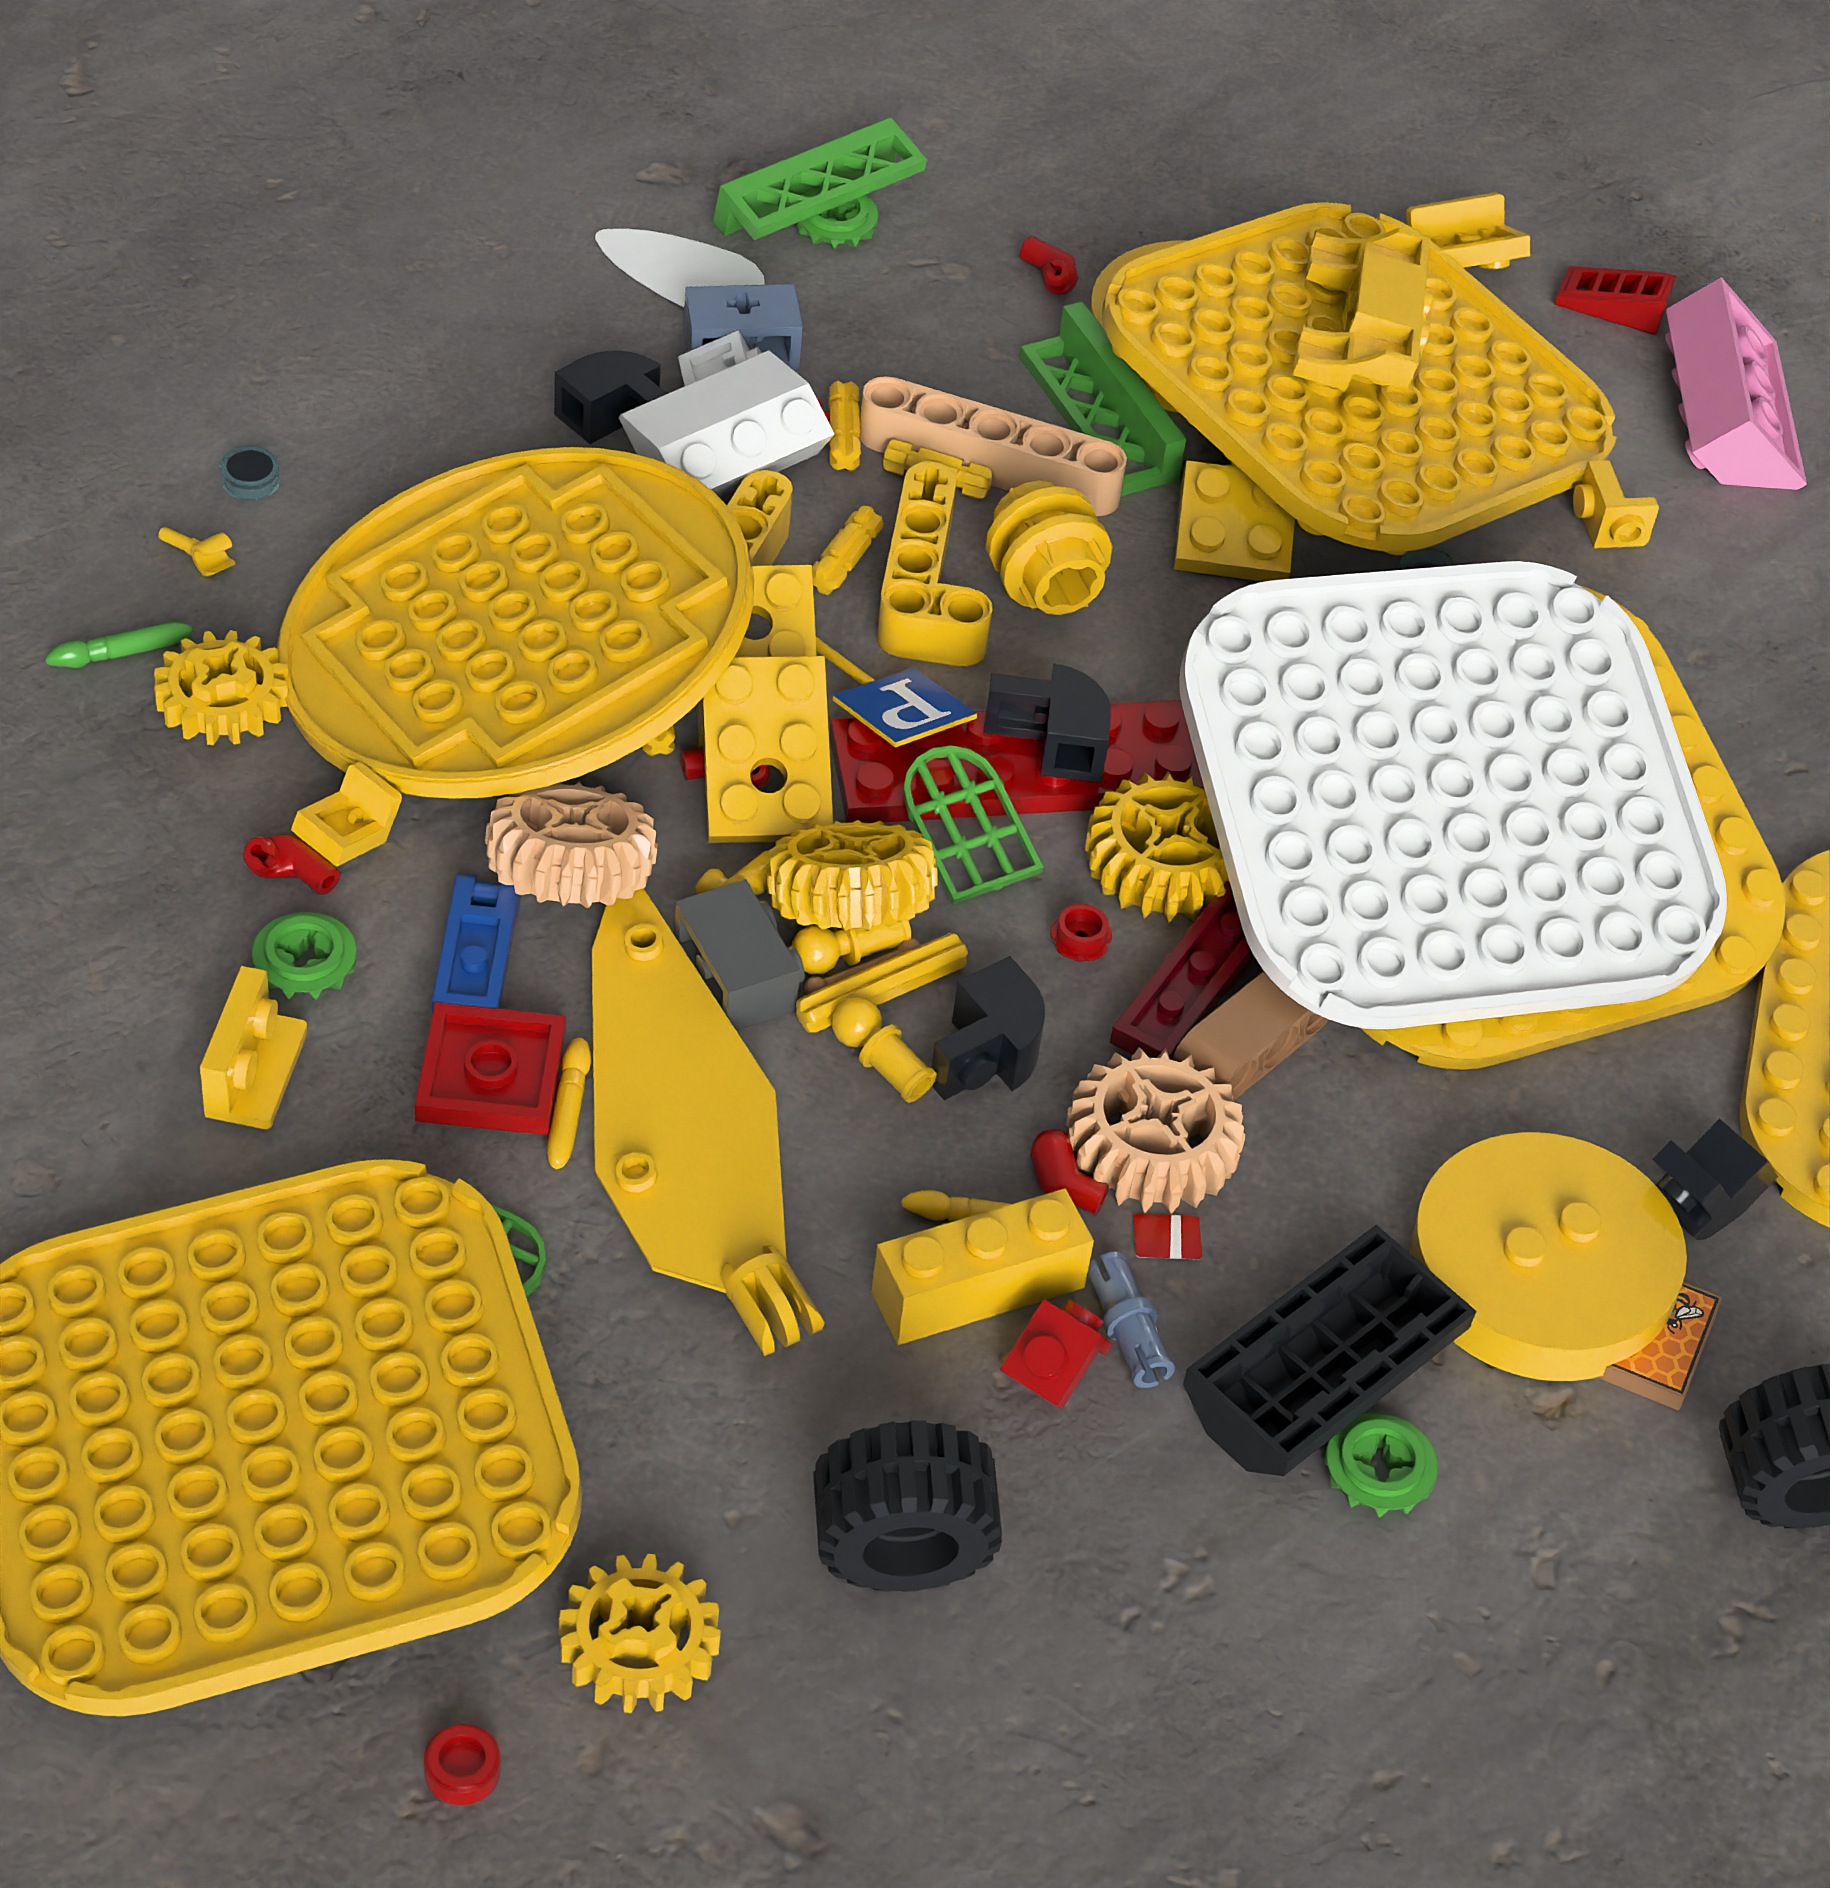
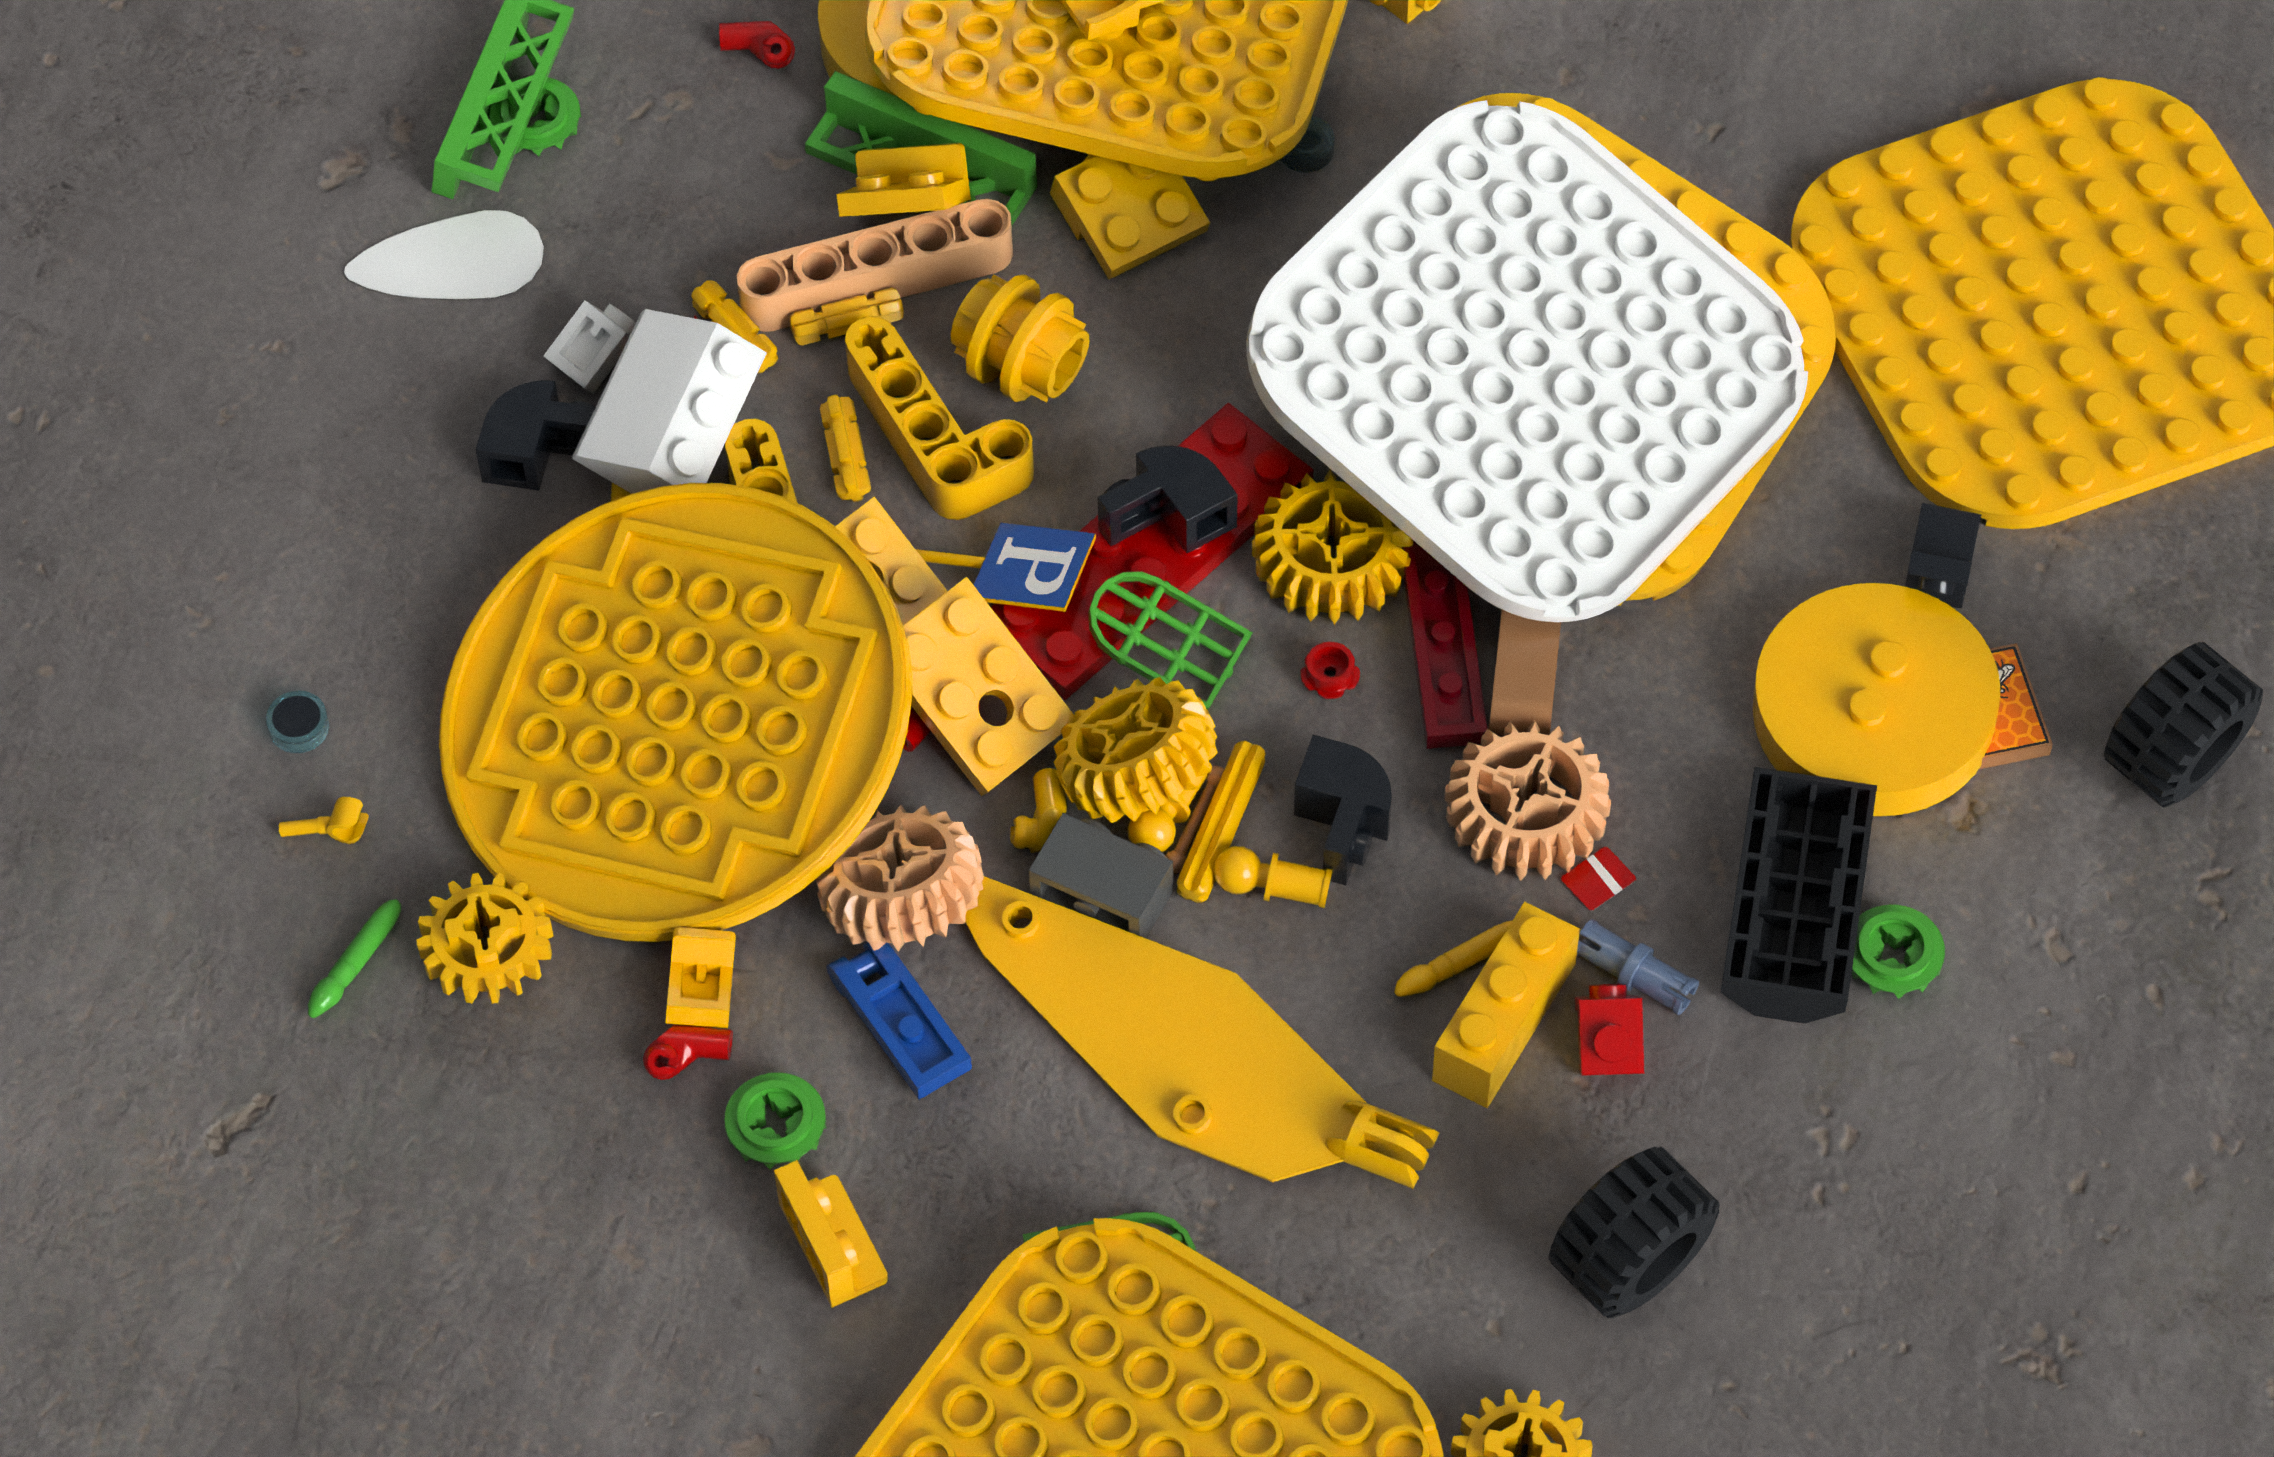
camera: 30 degrees left, 10 degrees up
red plate [415,1002,566,1135] -> none
yellow piece [546,1037,591,1170] -> none
sand blue brick [683,284,803,370] -> none
red arm [1030,1129,1109,1216] -> none
none -> yellow bracket [836,143,971,217]

